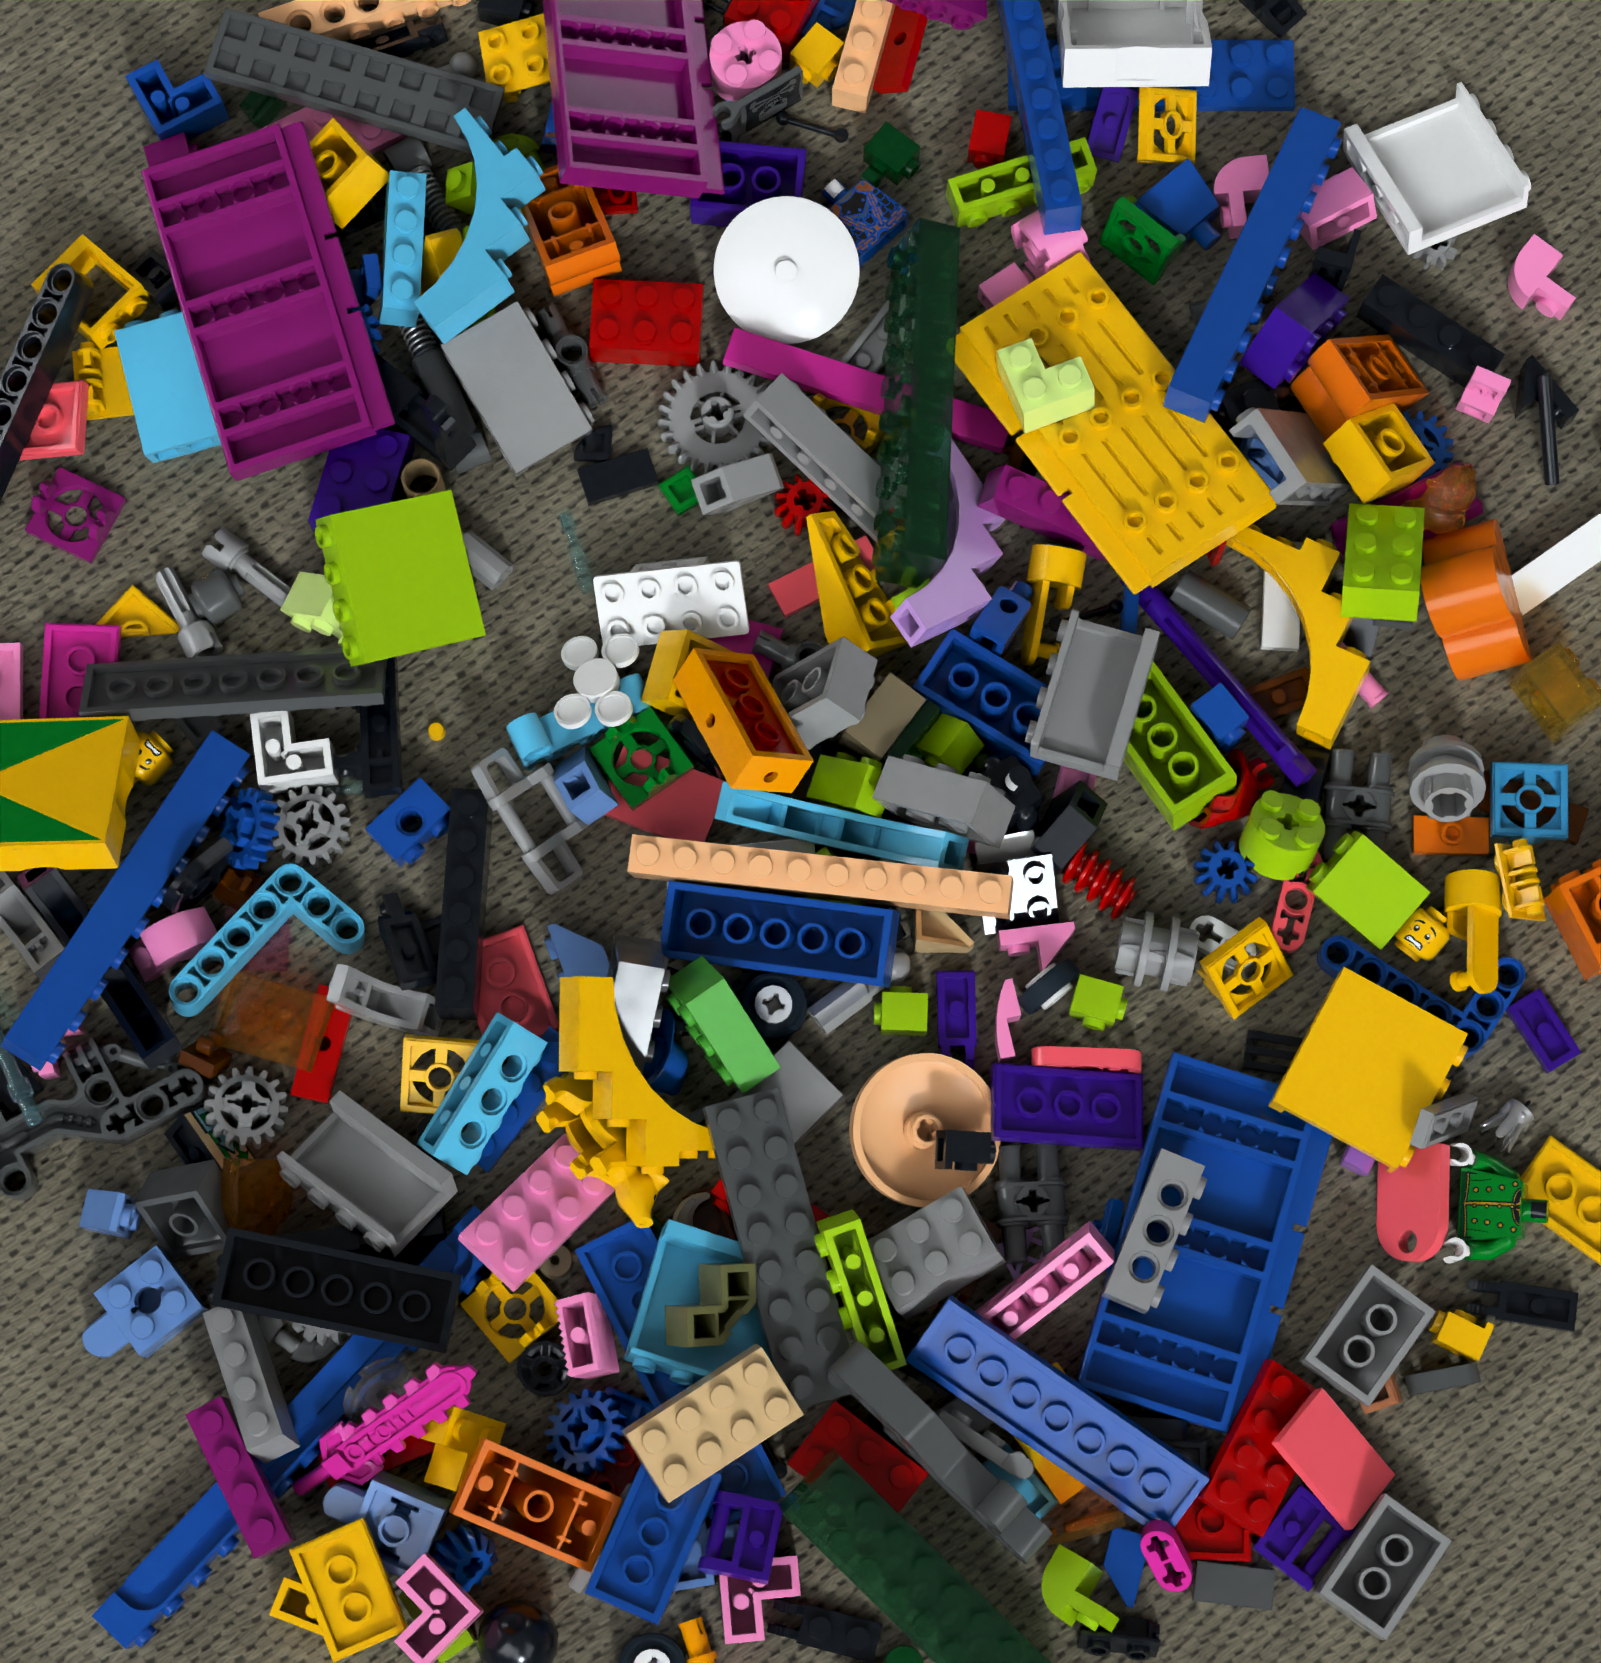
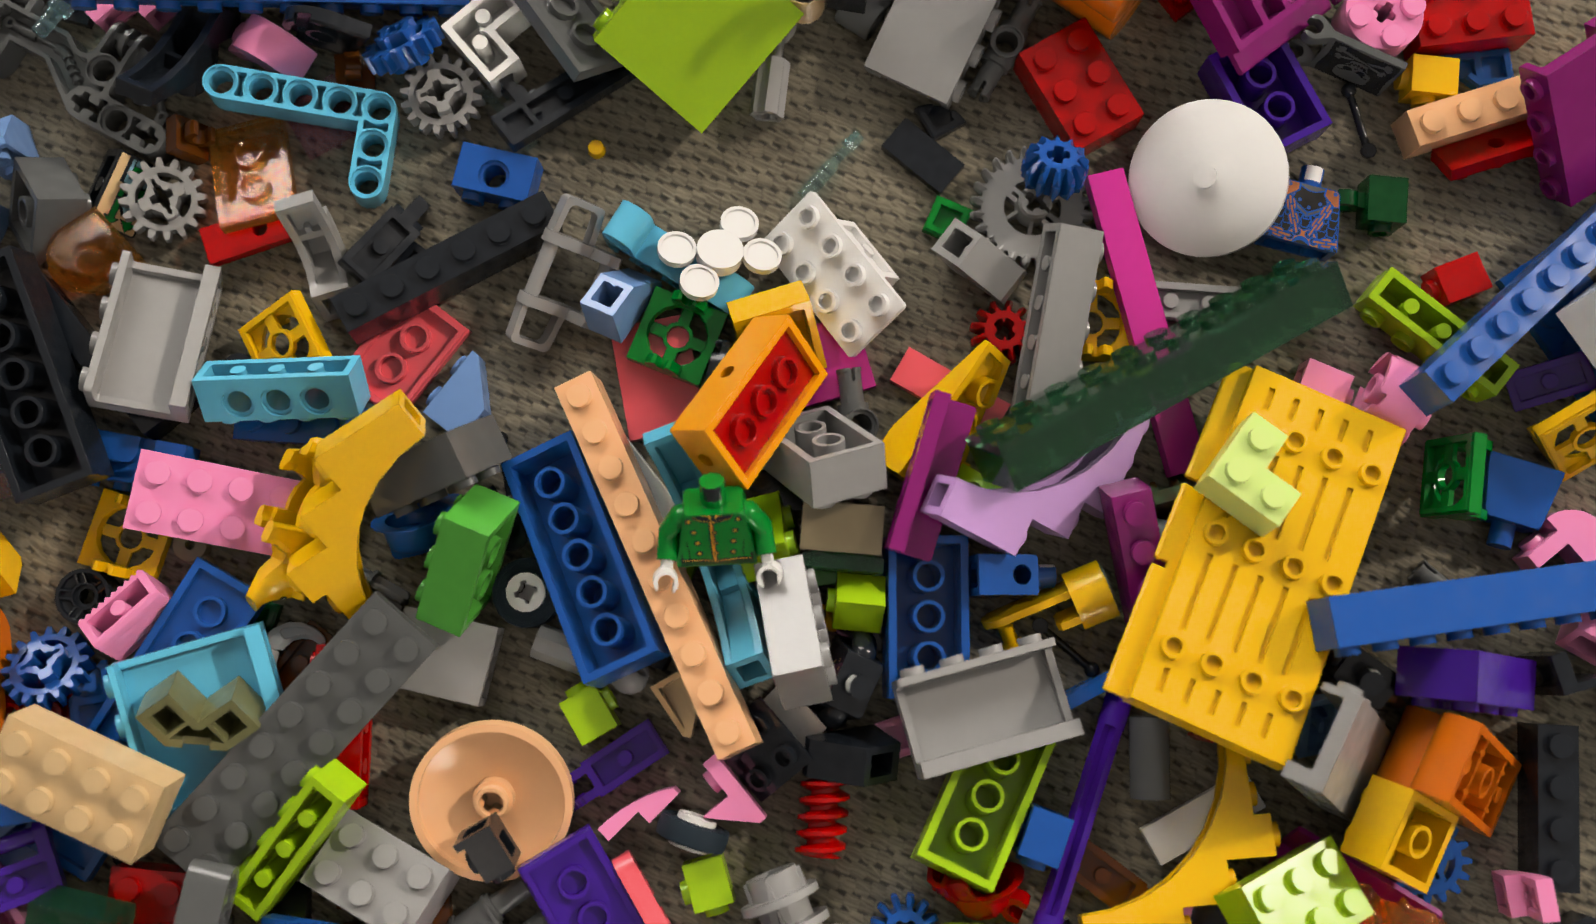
camera: 60 degrees right, 5 degrees up
none -> green torso [653,473,783,593]
none -> magenta panel [884,390,976,561]
none -> blue gear [1021,135,1089,202]

